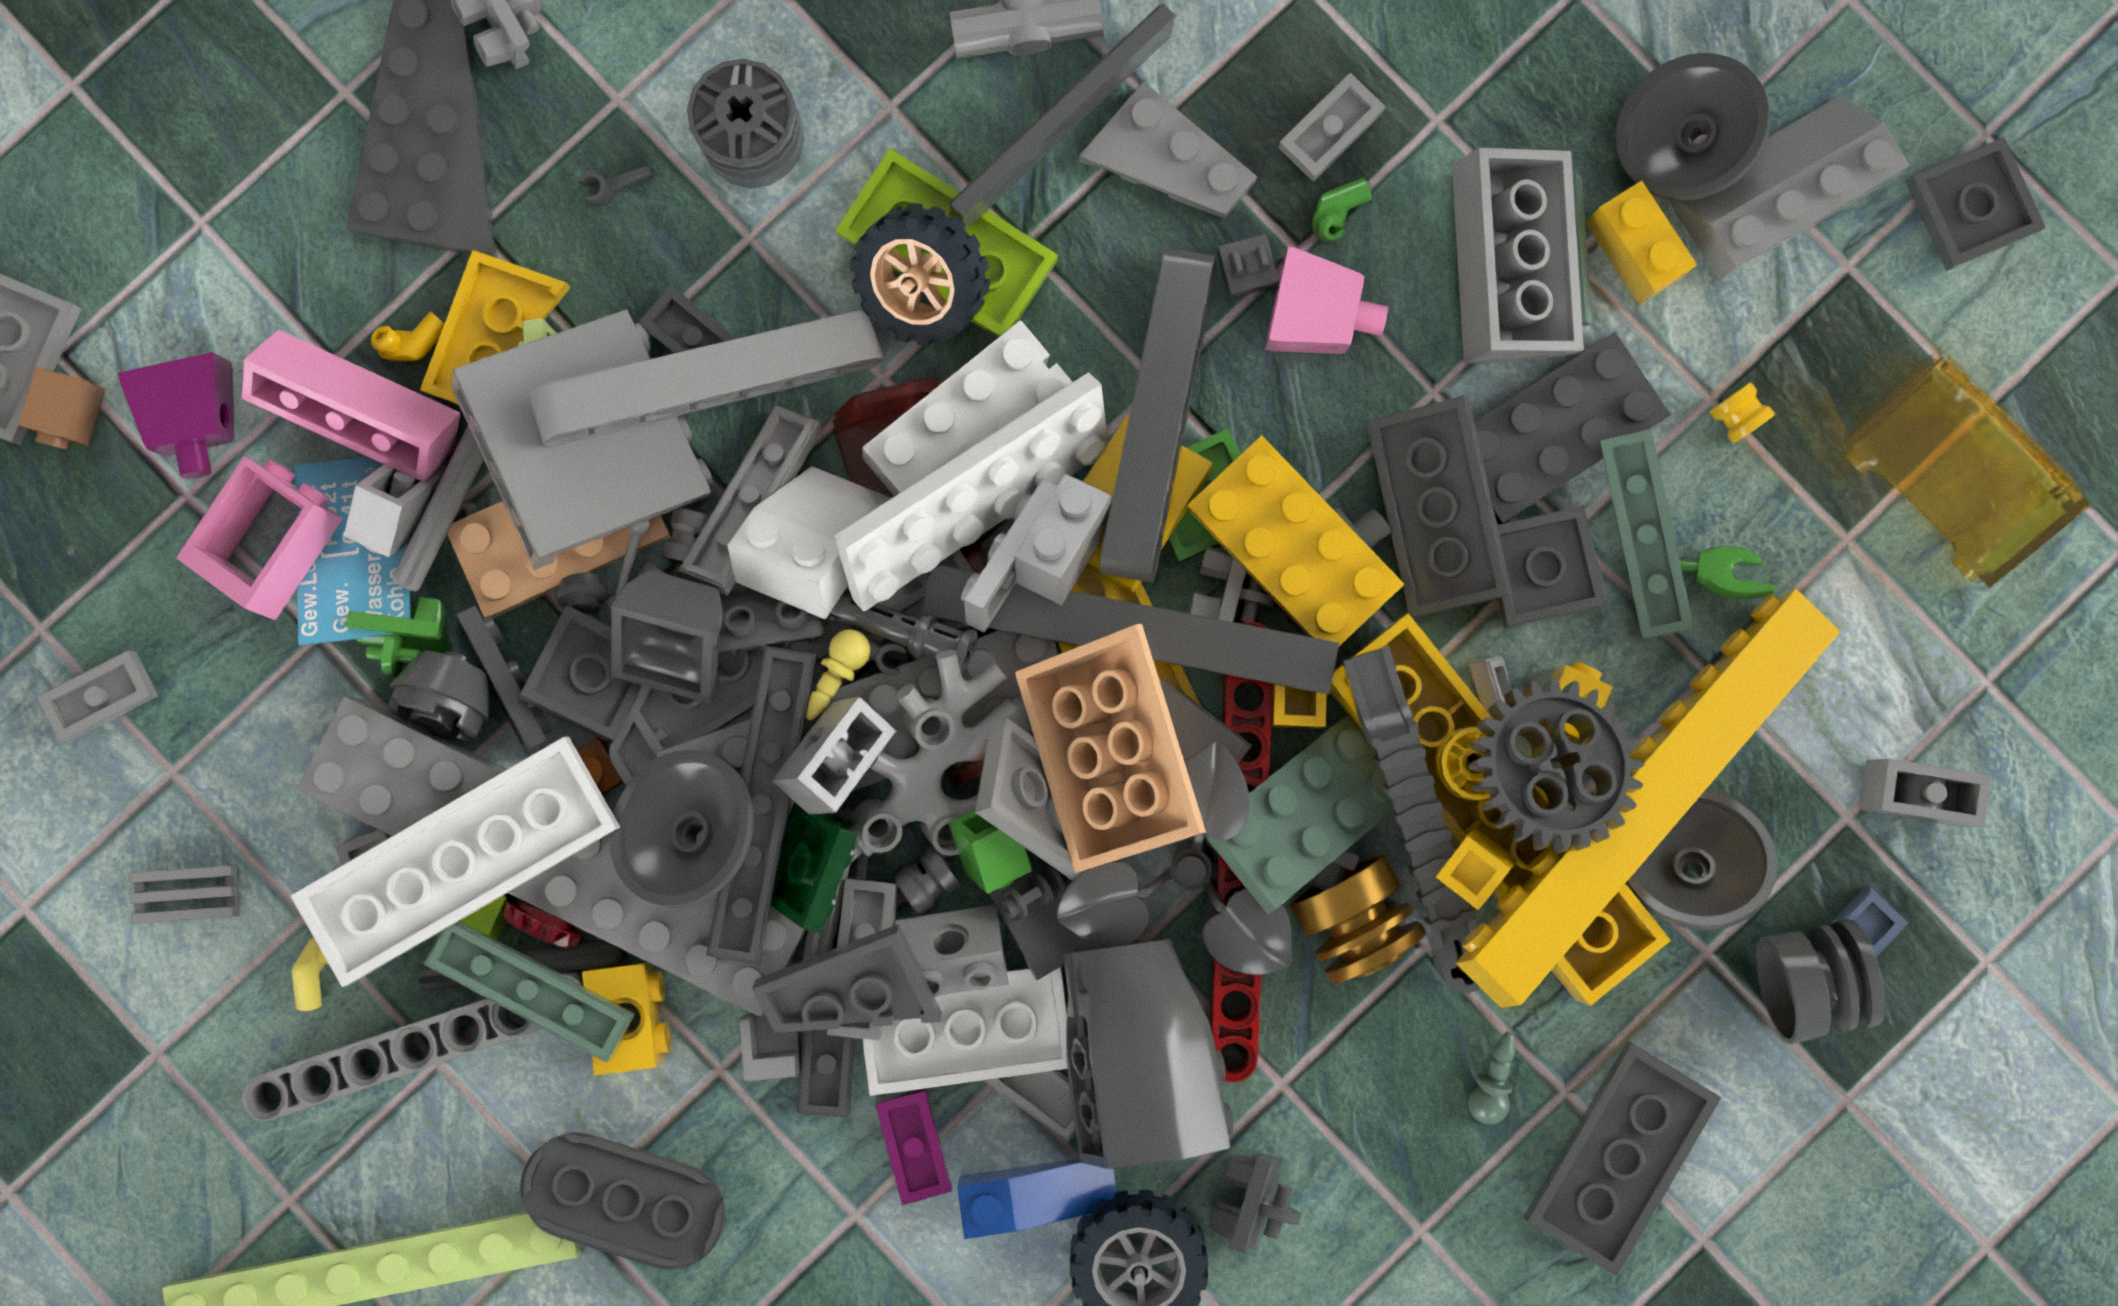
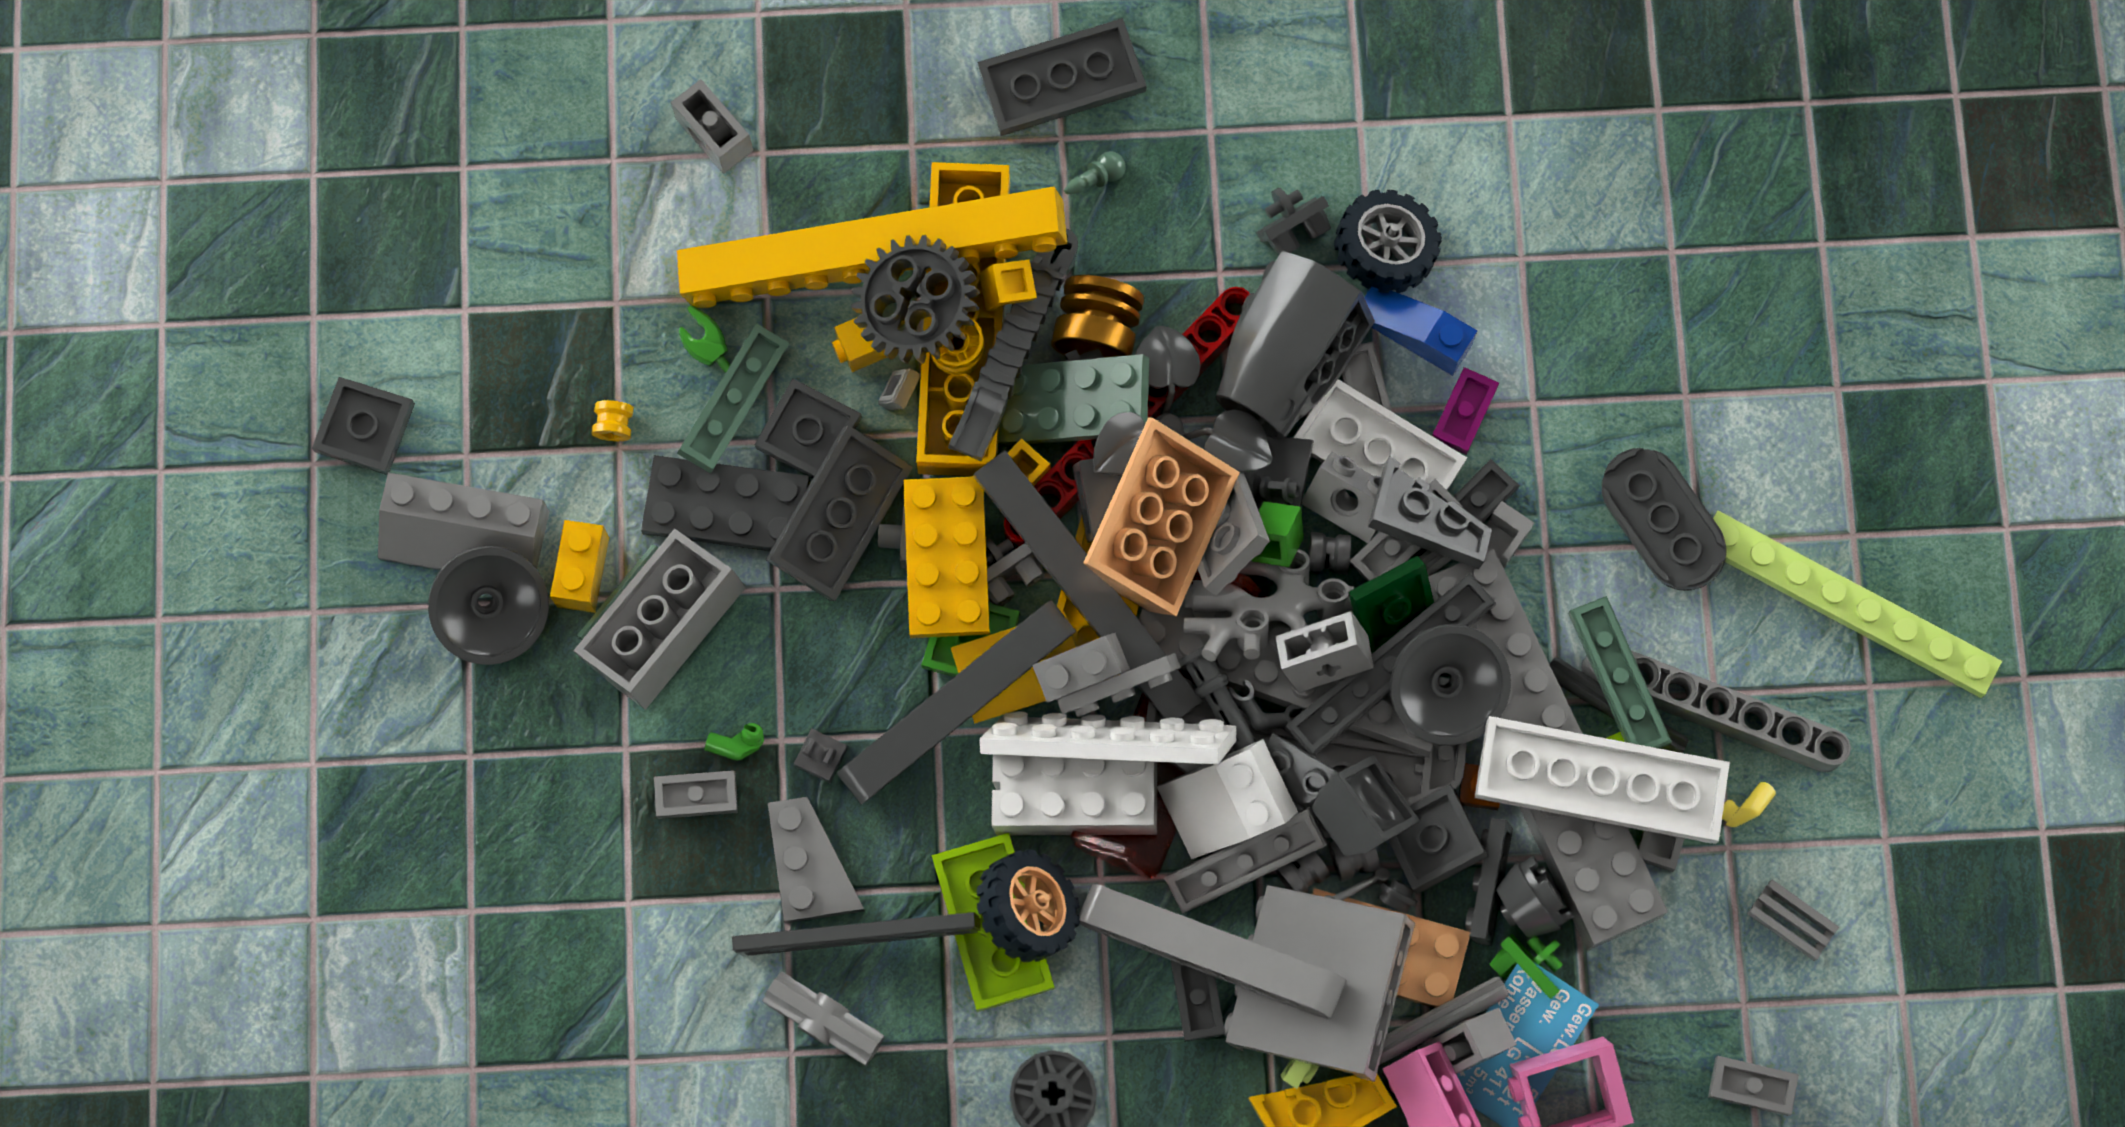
camera: 140 degrees left, 10 degrees down
dark red gear [502,899,583,948] -> none
yellow brick [582,961,671,1076] -> none
light yellow bar [805,629,870,721] -> none
bright pink torso [1264,246,1388,354] -> none
dark grey dish [1625,790,1778,930] -> none
dark grey wheel [1755,919,1886,1044] -> none
sand blue tile [1831,887,1908,957] -> none
clear yellow windscreen [1843,347,2091,588] -> none

